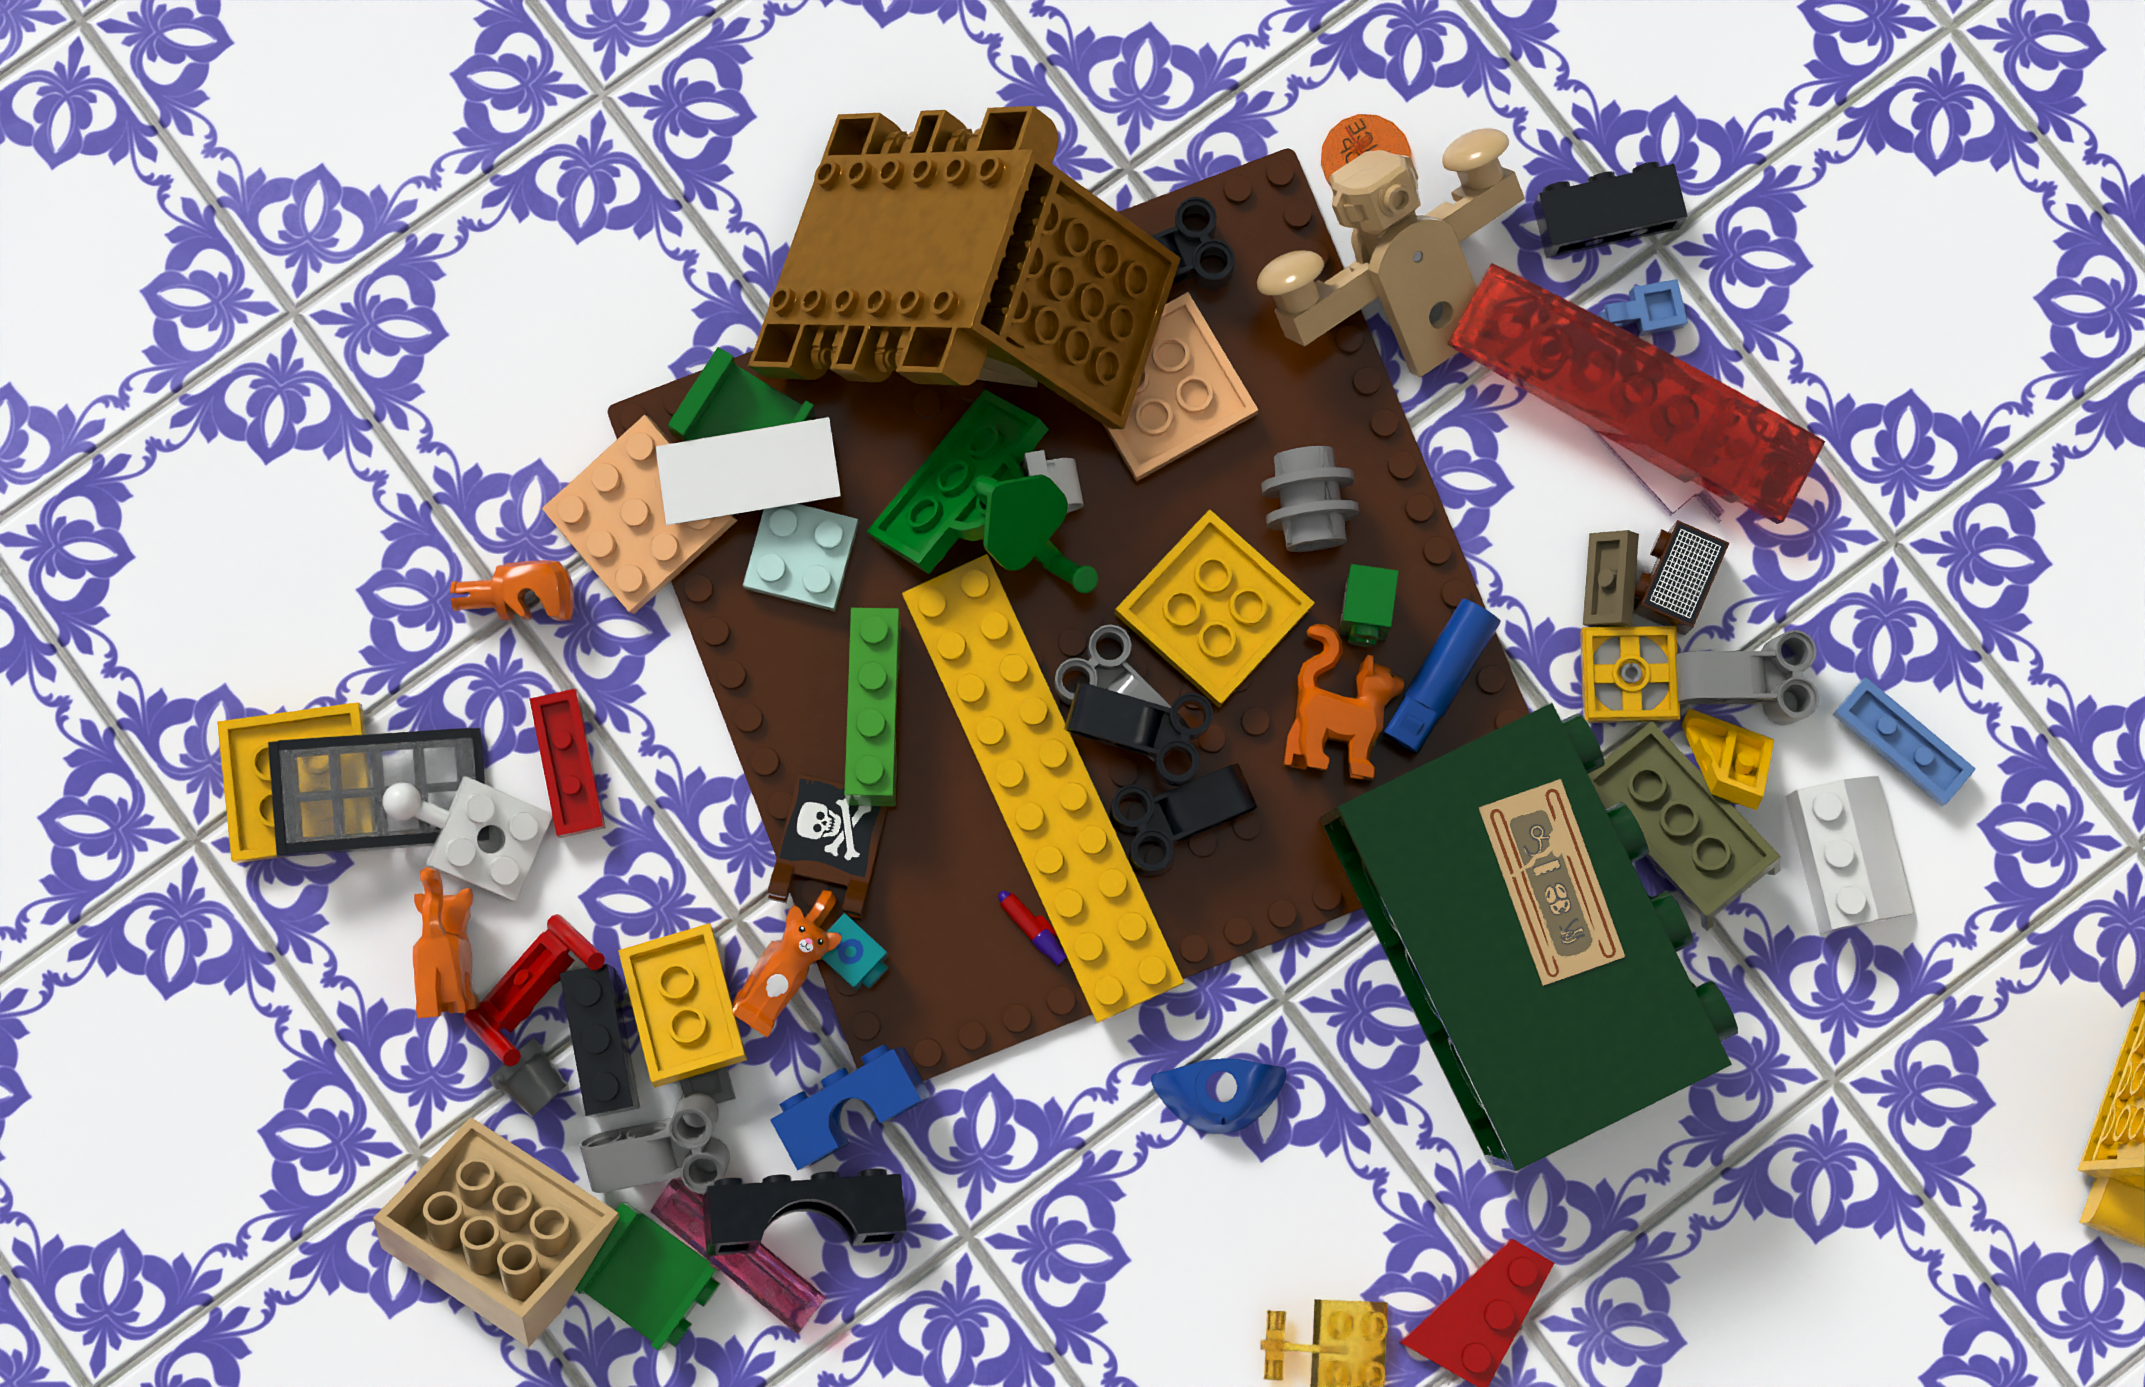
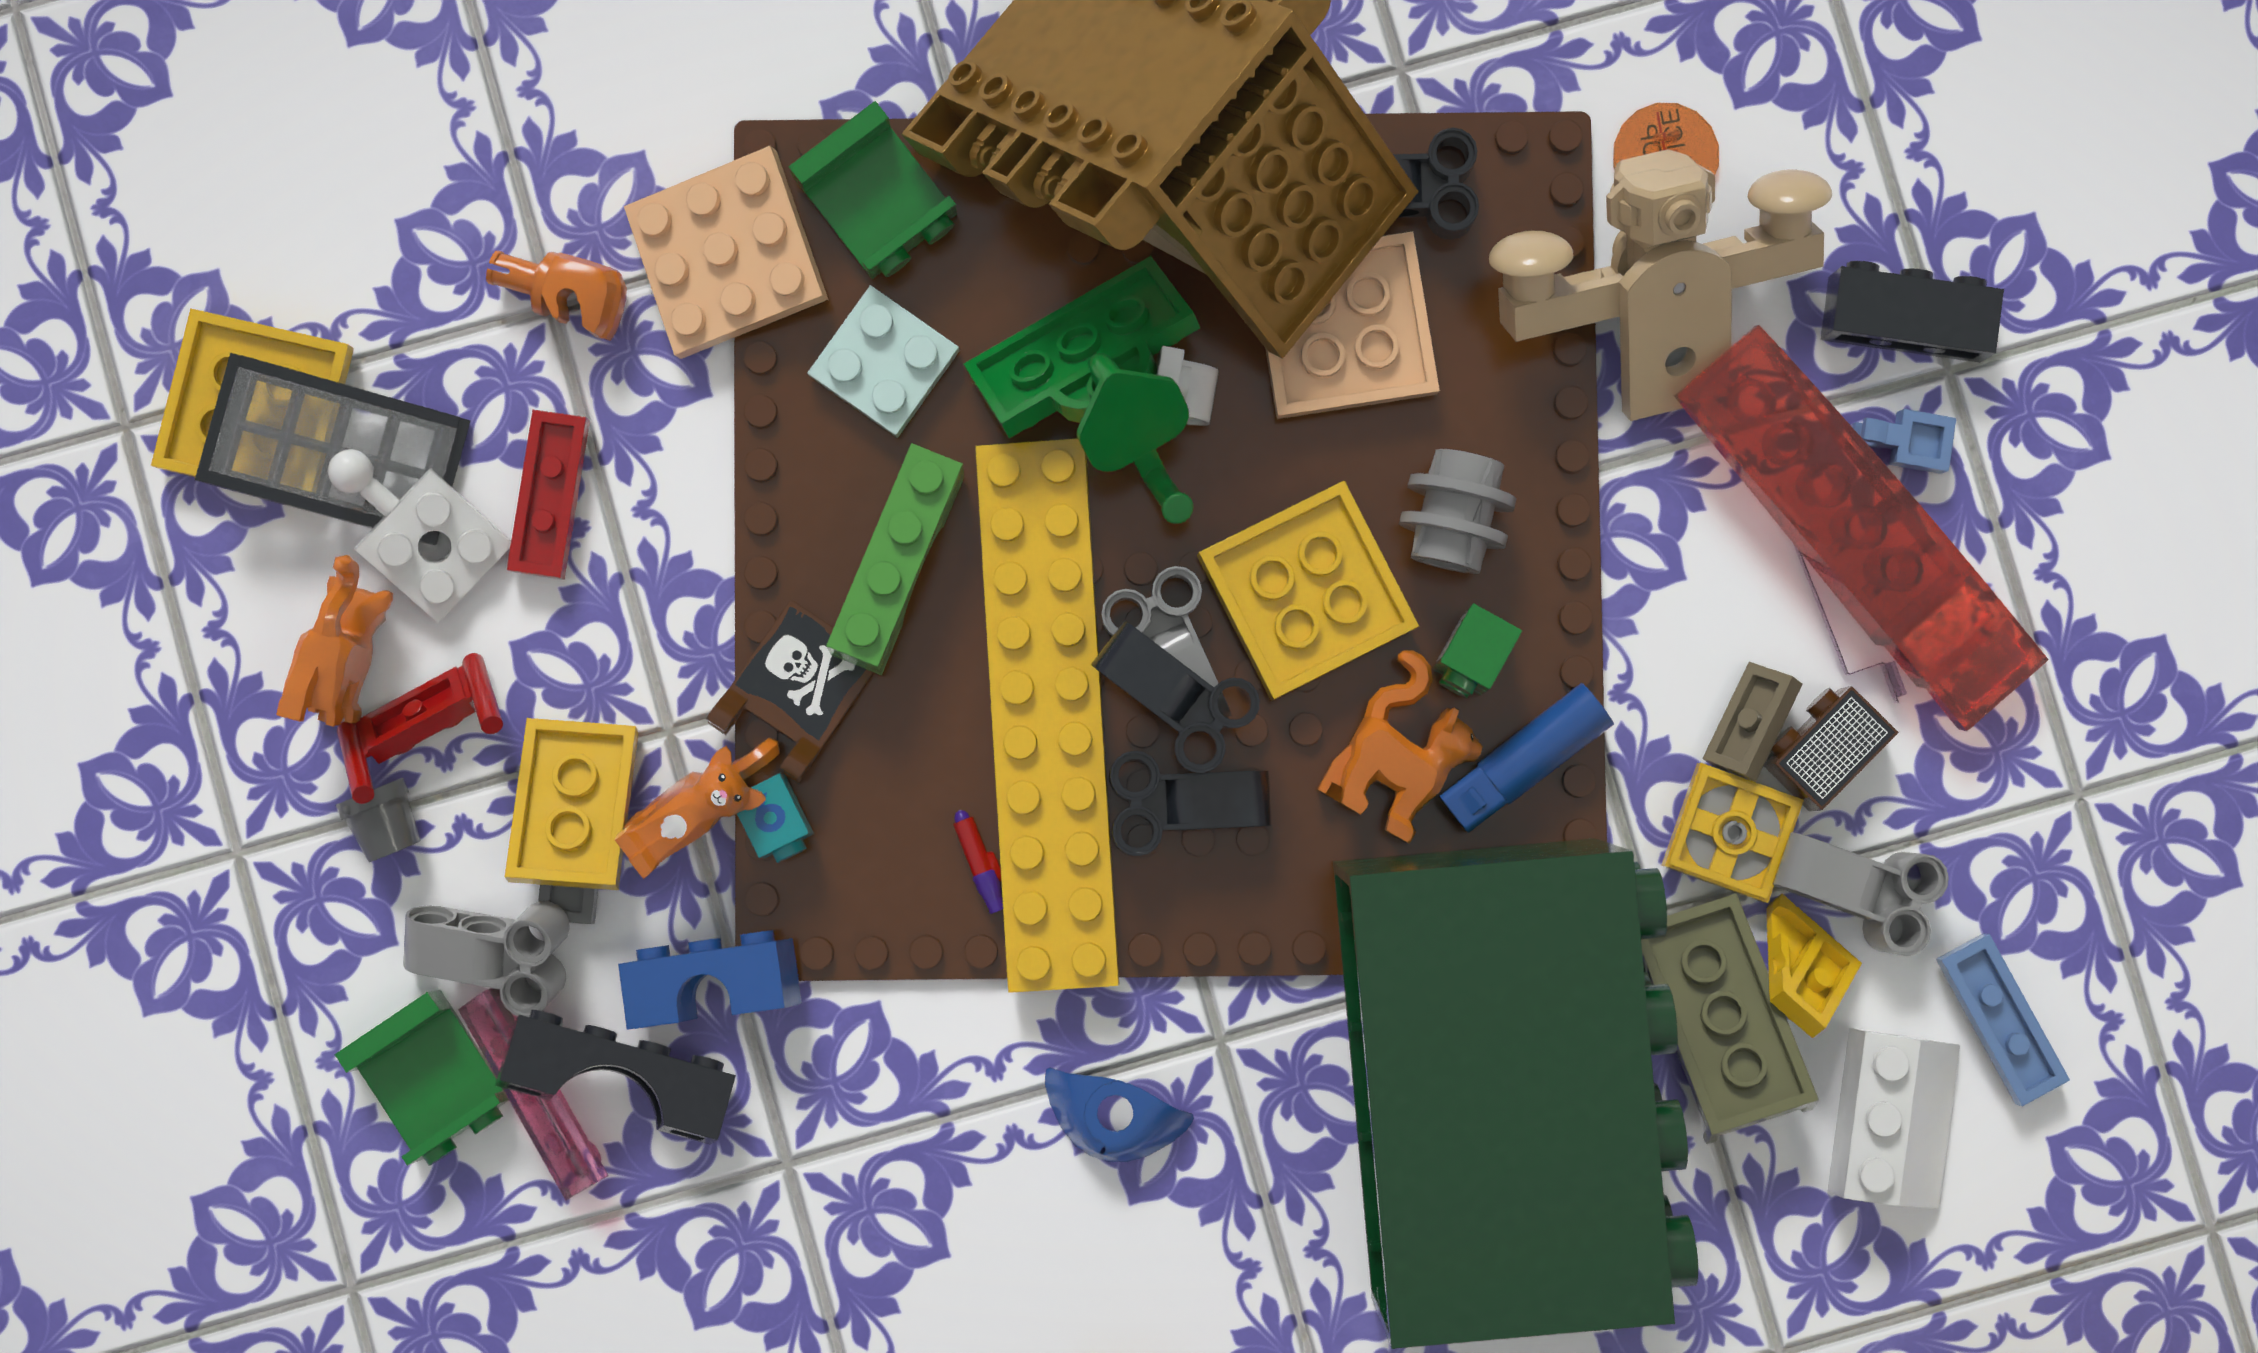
camera: 20 degrees right, 5 degrees up
tan slope [373,1117,619,1348] -> none
black brick [560,964,640,1118] -> none
white sticker [655,417,841,525] -> none
sticker [1479,779,1625,986] -> none

